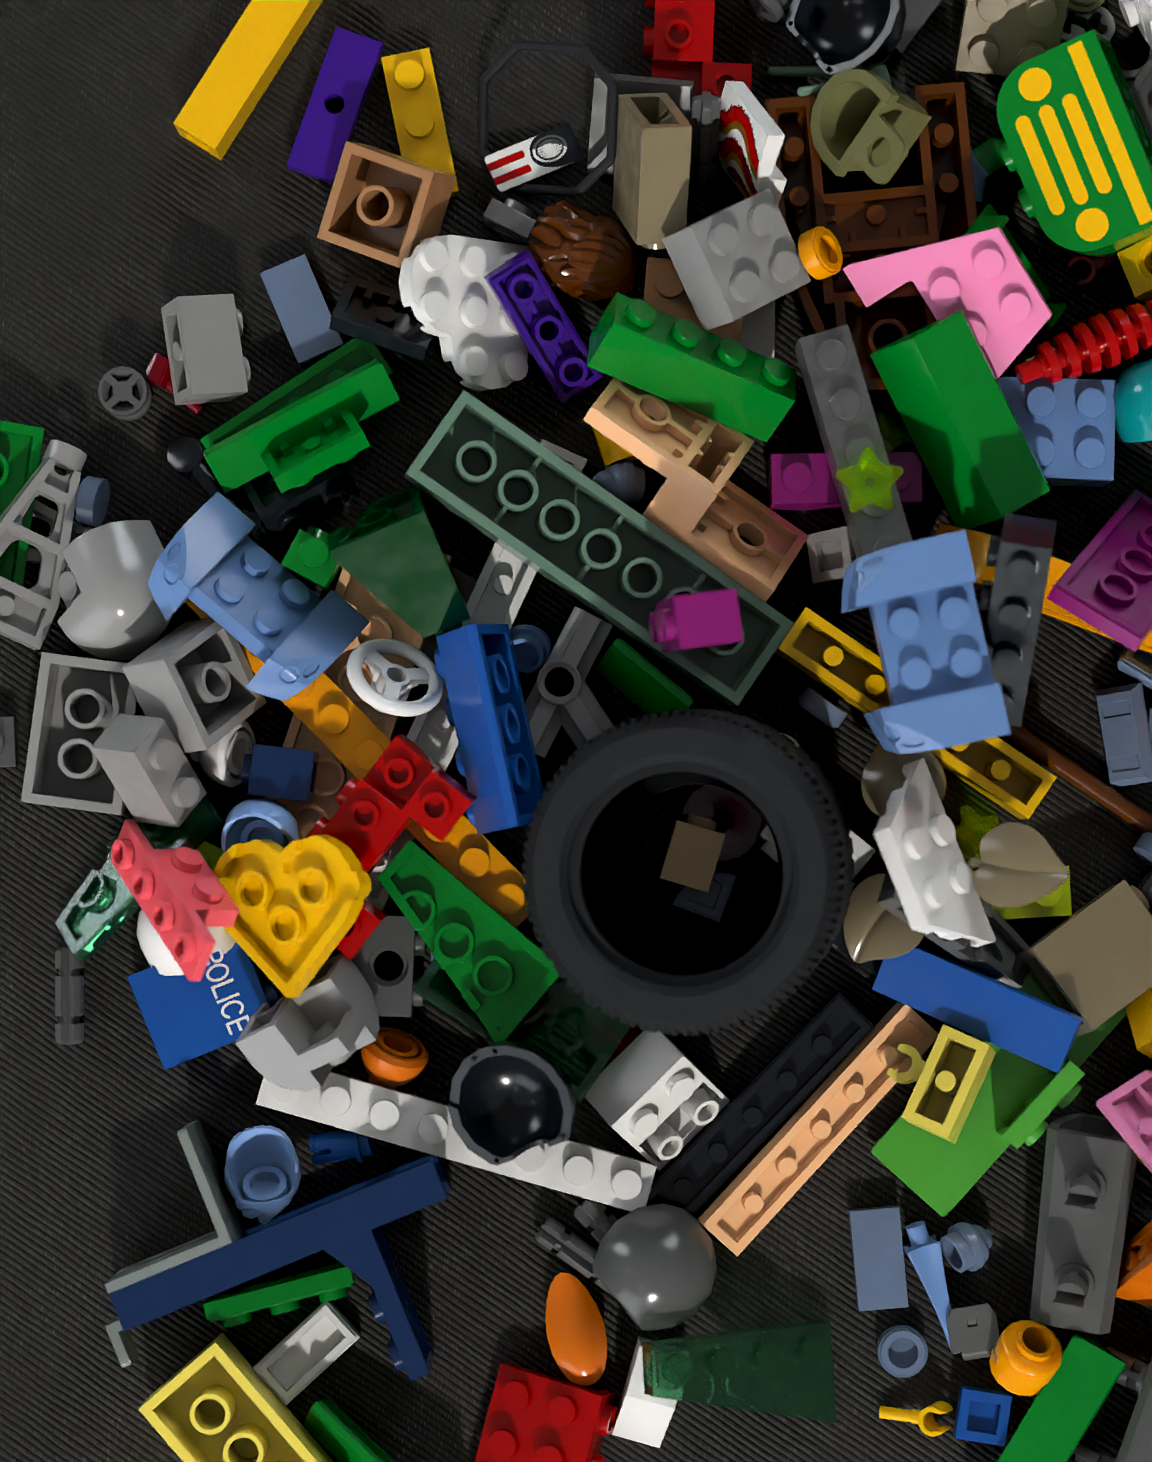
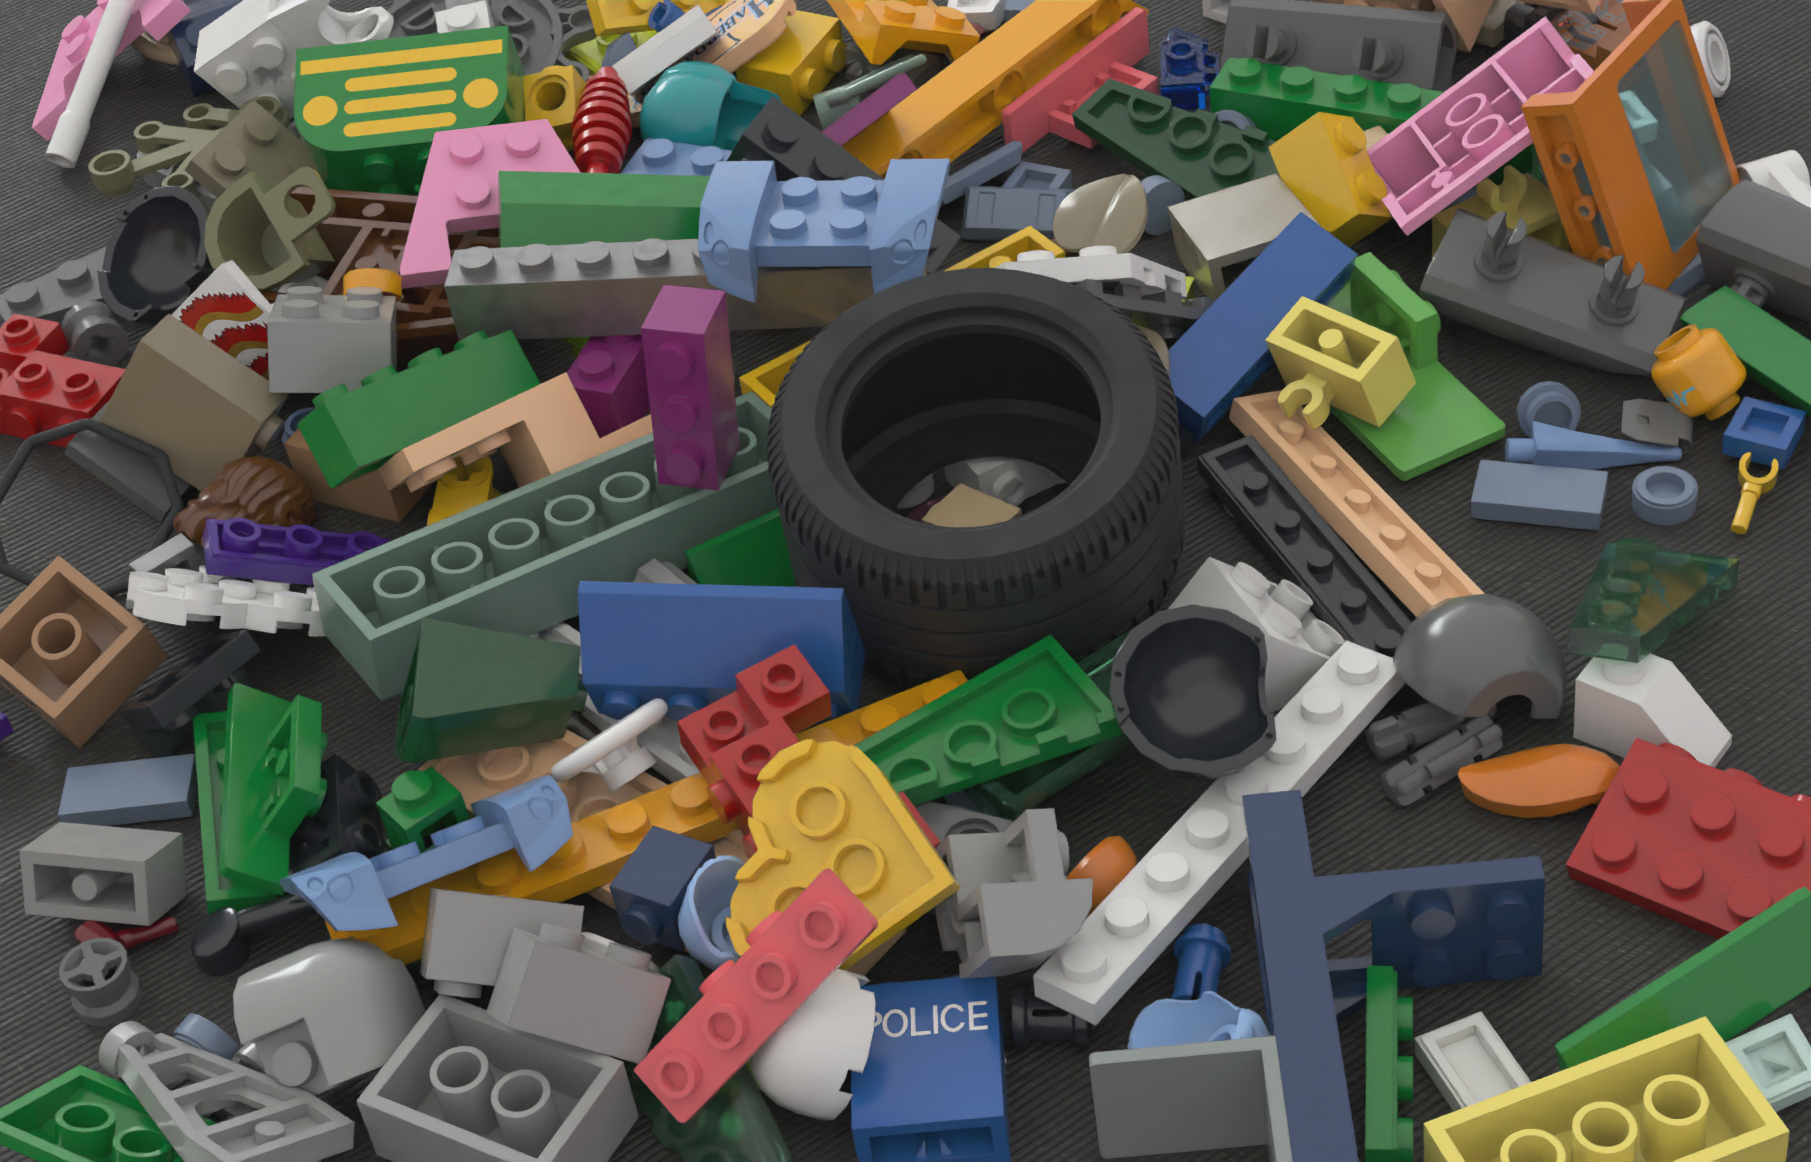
camera: 65 degrees left, 45 degrees down
sticker [484,124,583,192] -> none
clear neon green plate [836,447,903,512] -> none

